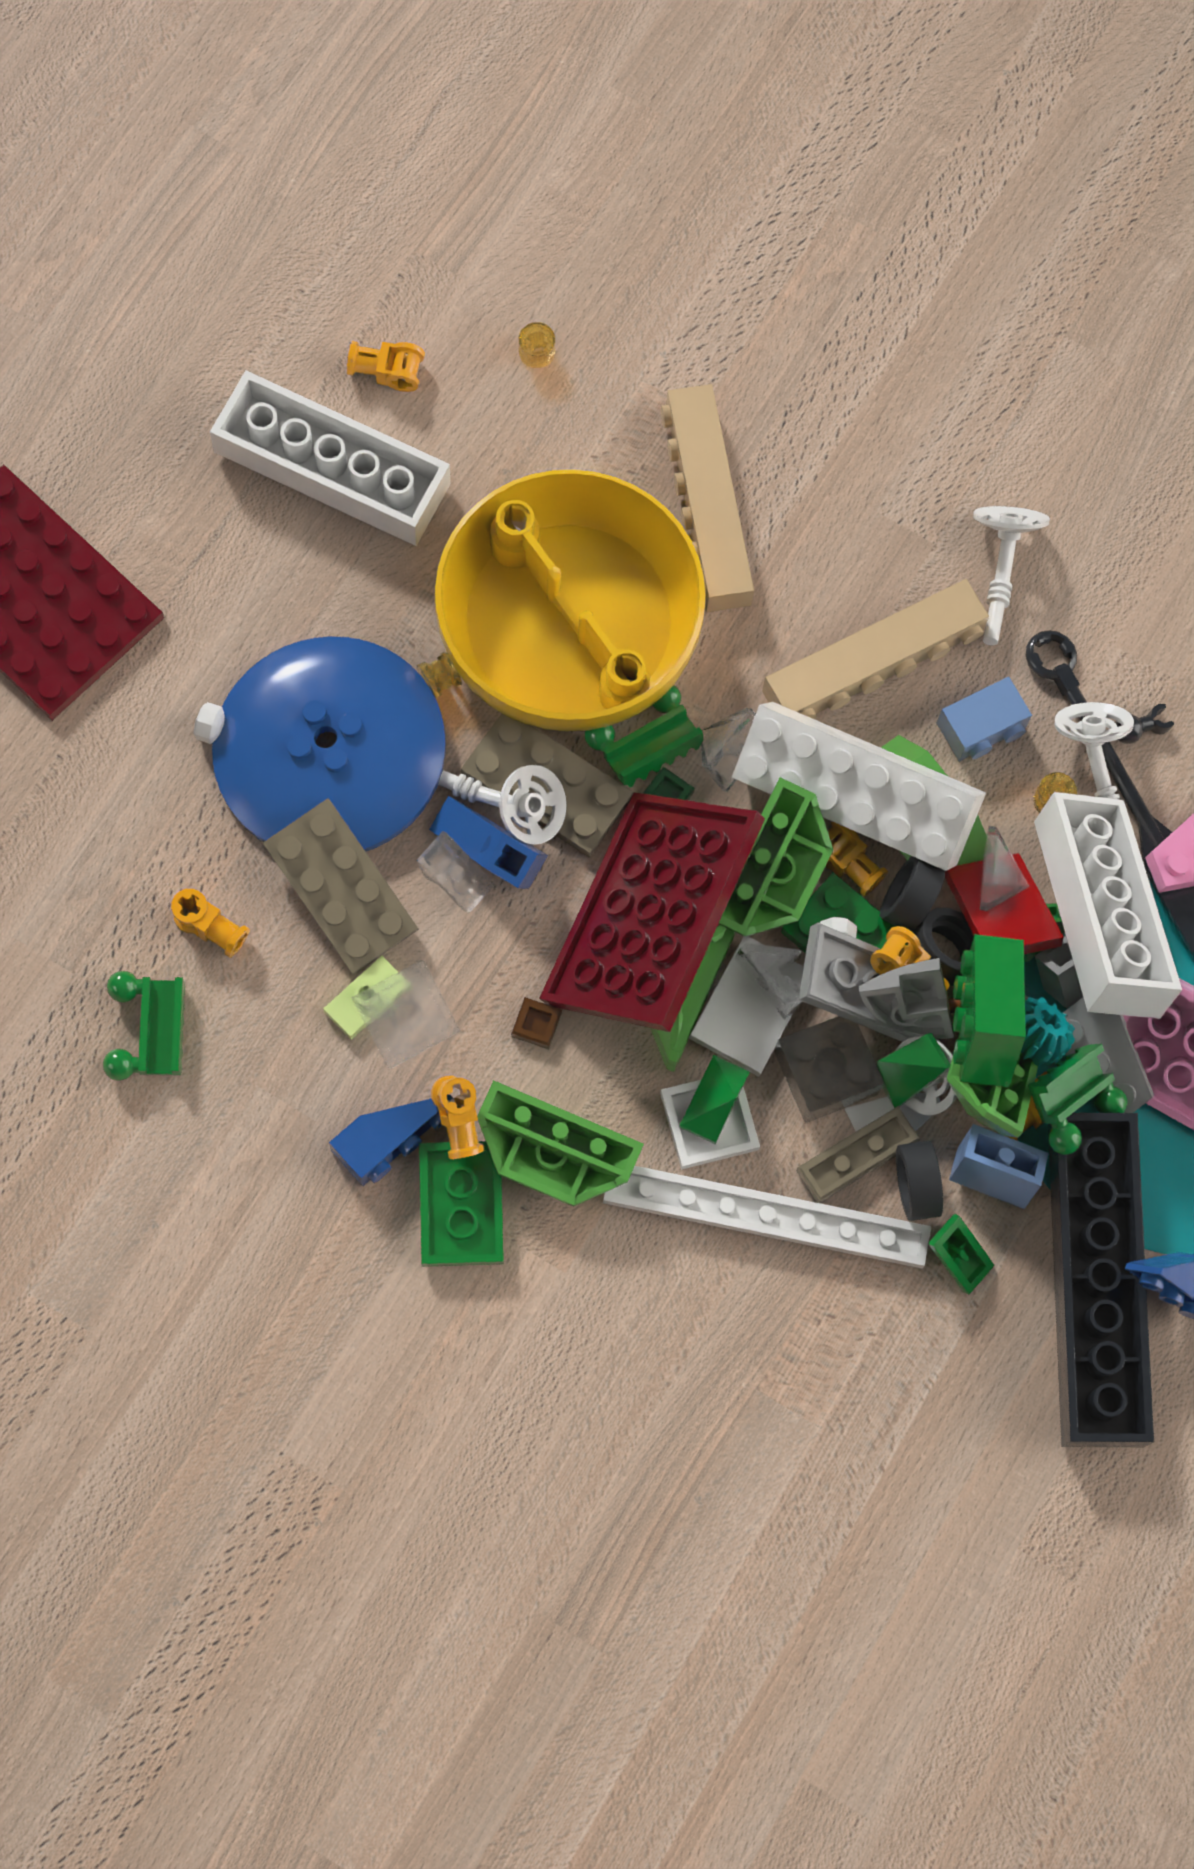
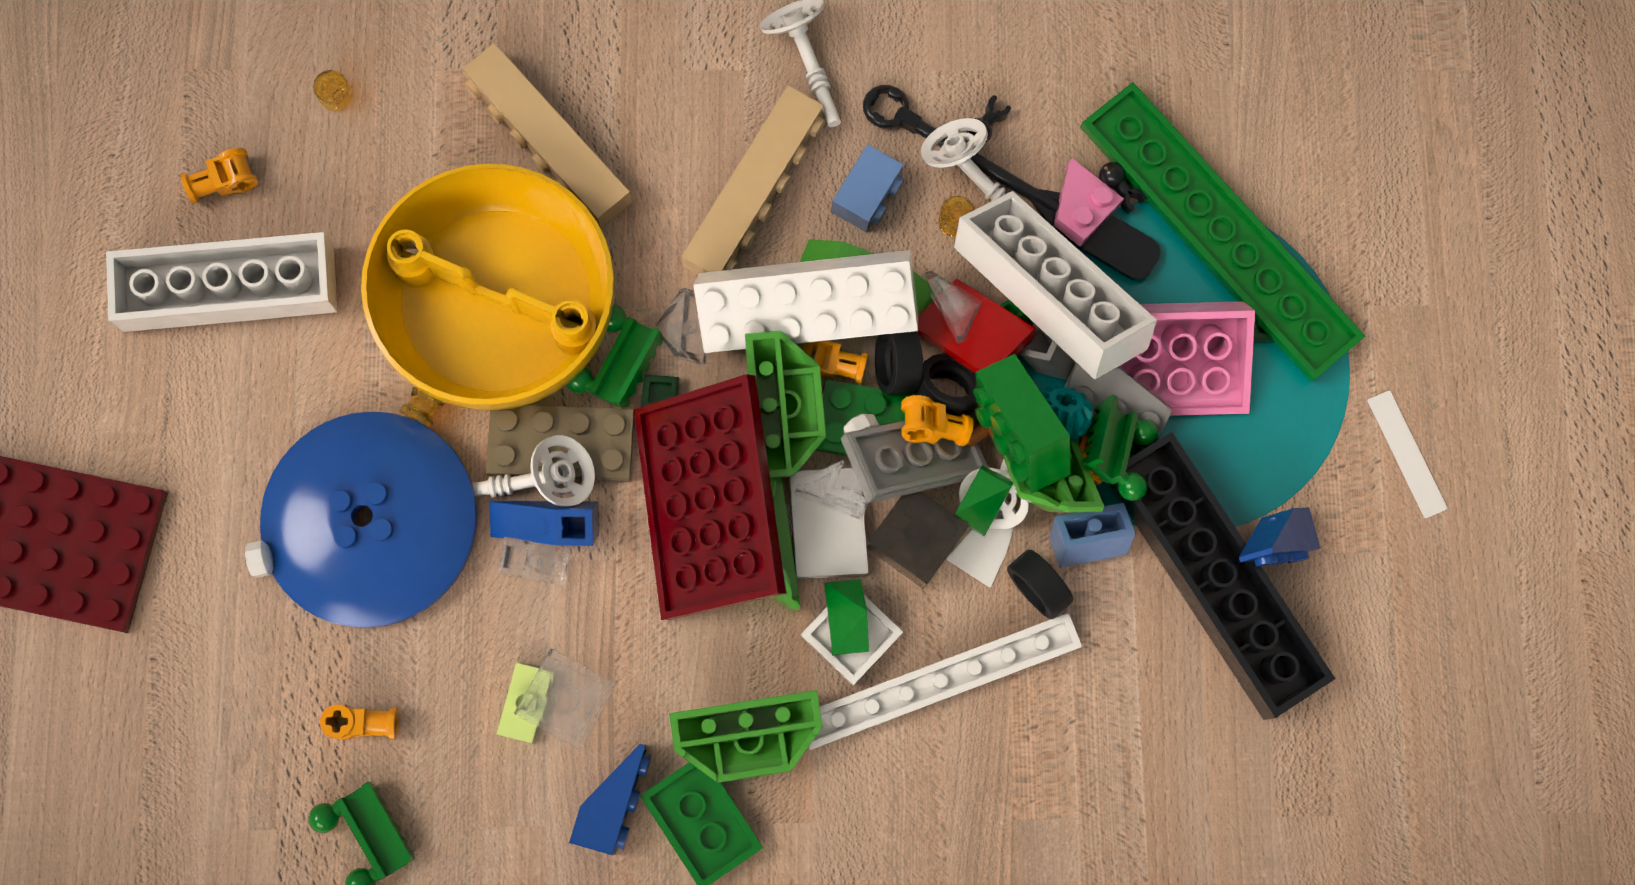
camera: 35 degrees left, 5 degrees up
dark tan plate [263,798,419,974] -> none
light orange connector [431,1075,485,1159] -> none
reddish brown tile [511,997,562,1050] -> none
dark tan tile [796,1106,920,1203] -> none
light grey brick [859,958,954,1039] -> none
green slope [928,1213,995,1295] -> none

